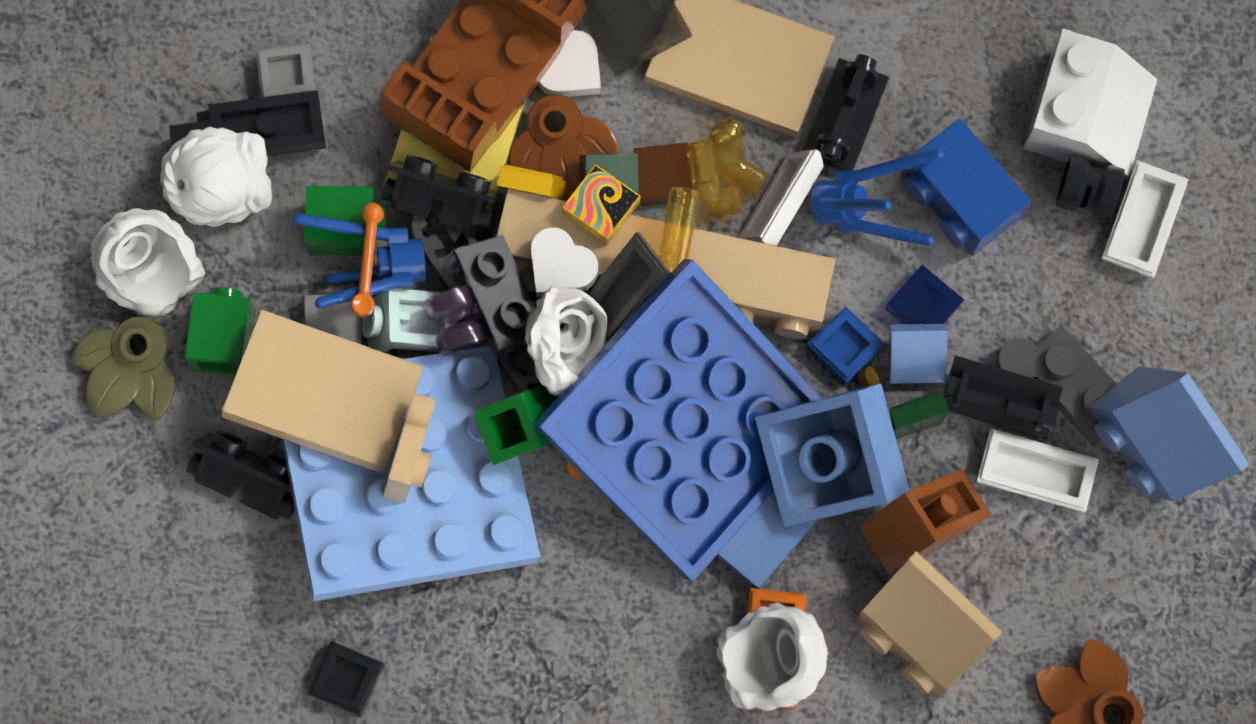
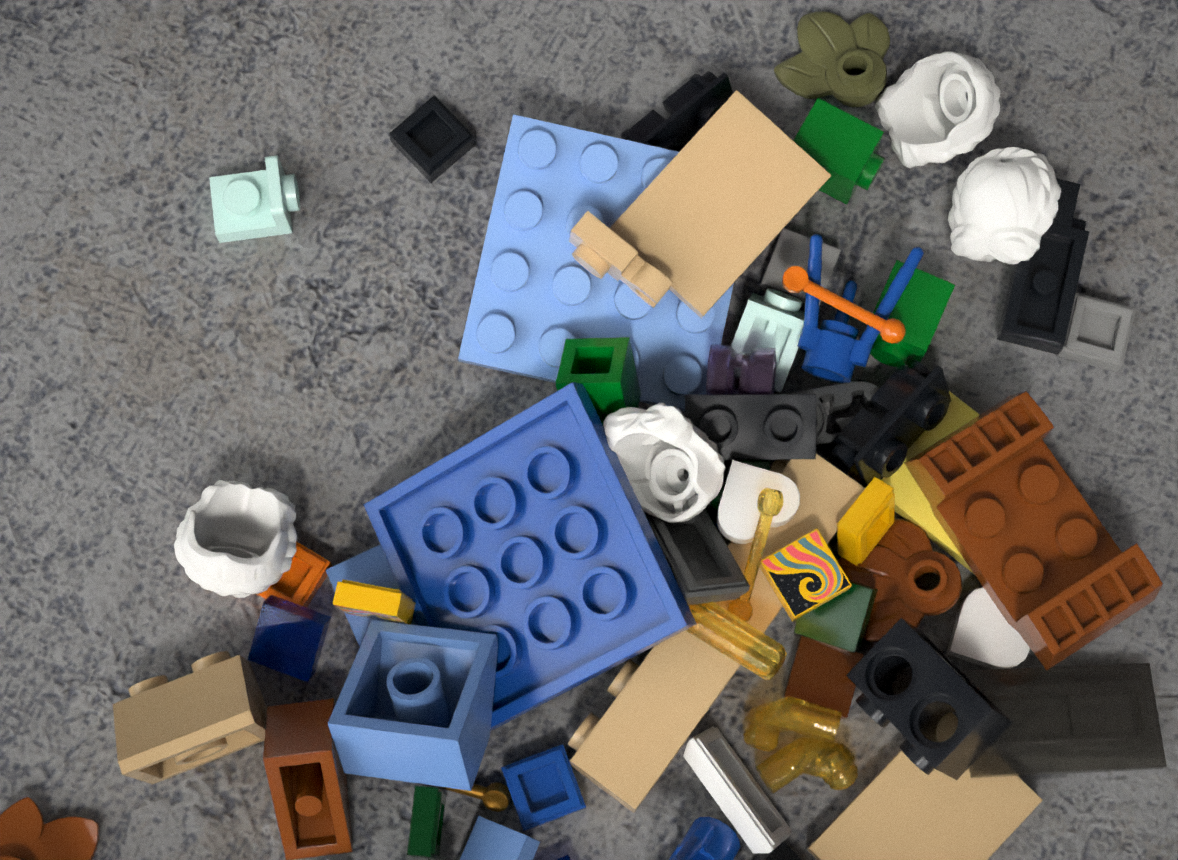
camera: 120 degrees right, 0 degrees up
none -> clear blue tile [248,595,331,682]
none -> yellow tile [333,579,416,624]
none -> clear yellow hinge [727,488,784,624]
none -> black brick [846,618,1013,780]

